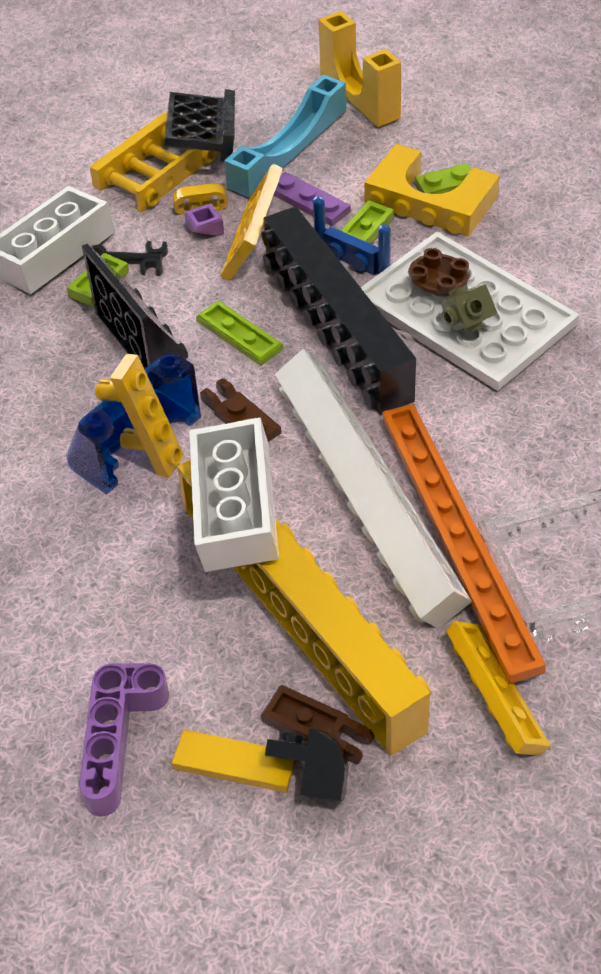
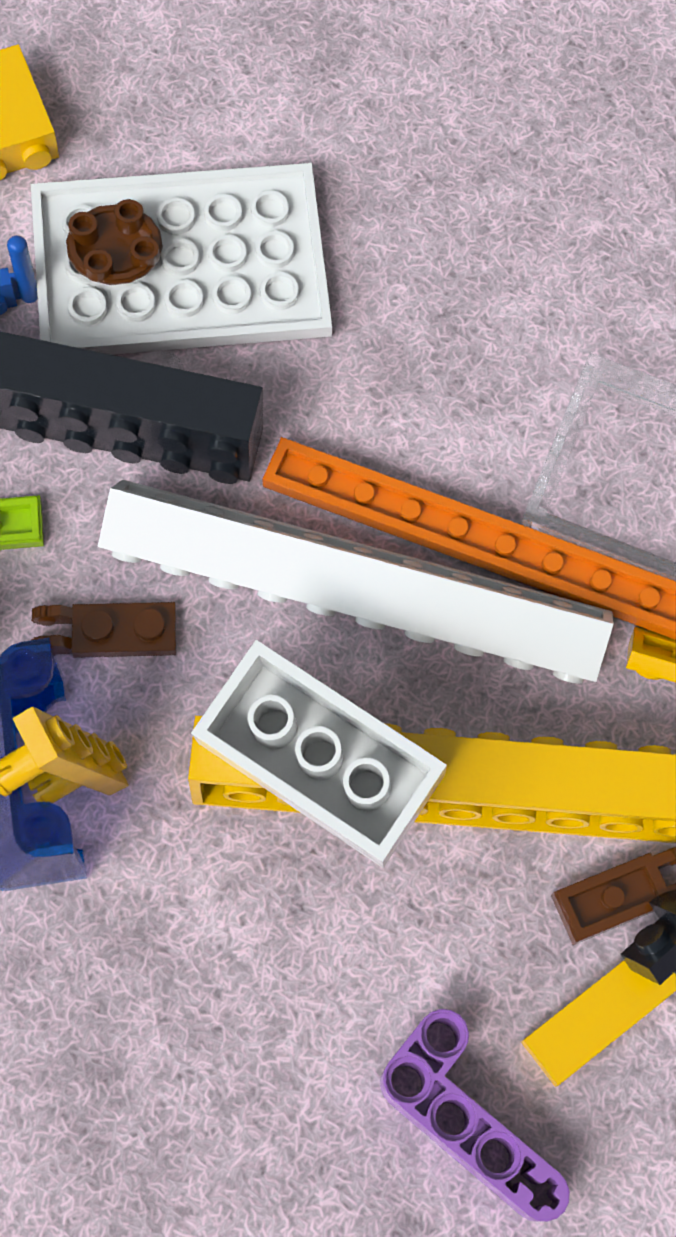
camera: 60 degrees left, 20 degrees up
olive brick [440,284,498,334] -> none

